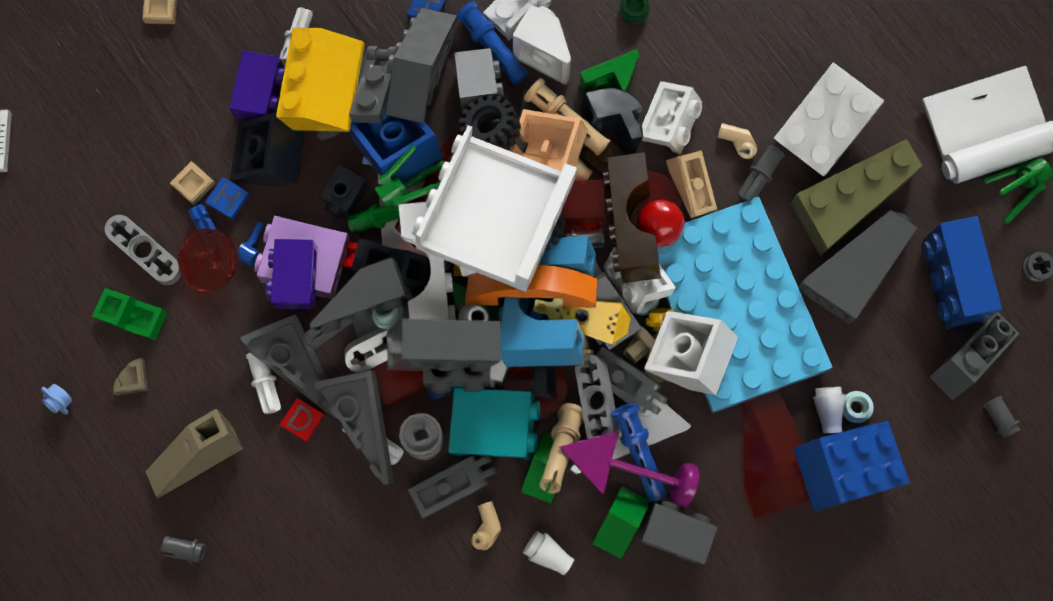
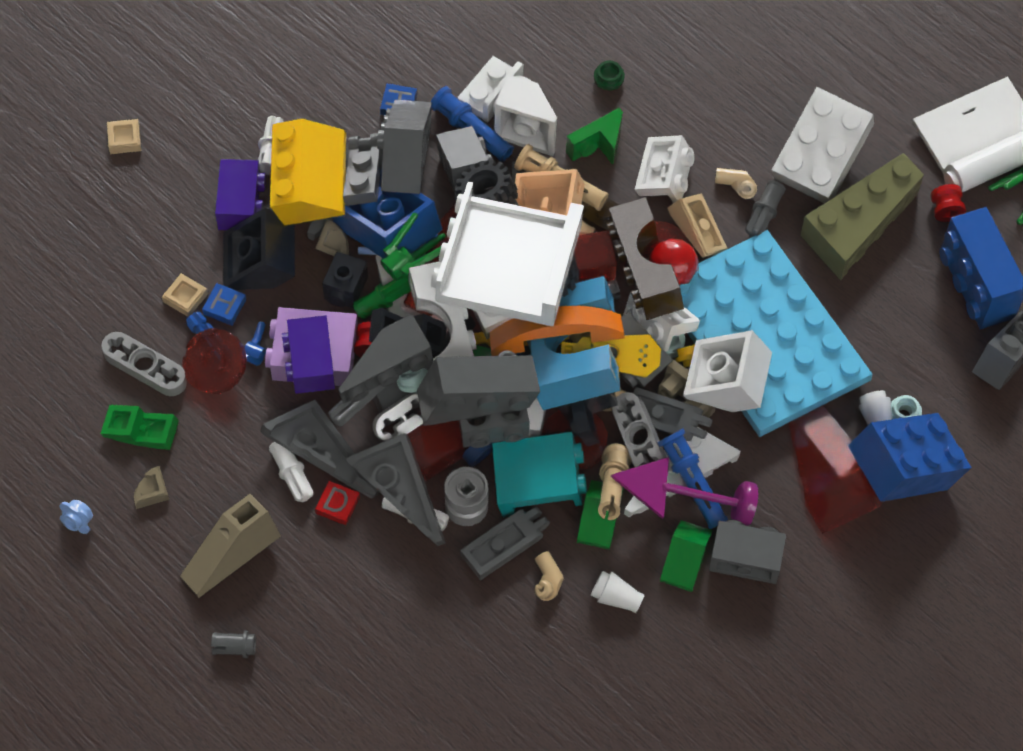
camera: 10 degrees left, 15 degrees down
black brick [579,88,643,155] -> none
dark grey slope [798,210,917,325] -> none
none -> dark tan tile [315,219,349,256]
none -> red wheel [930,184,966,222]

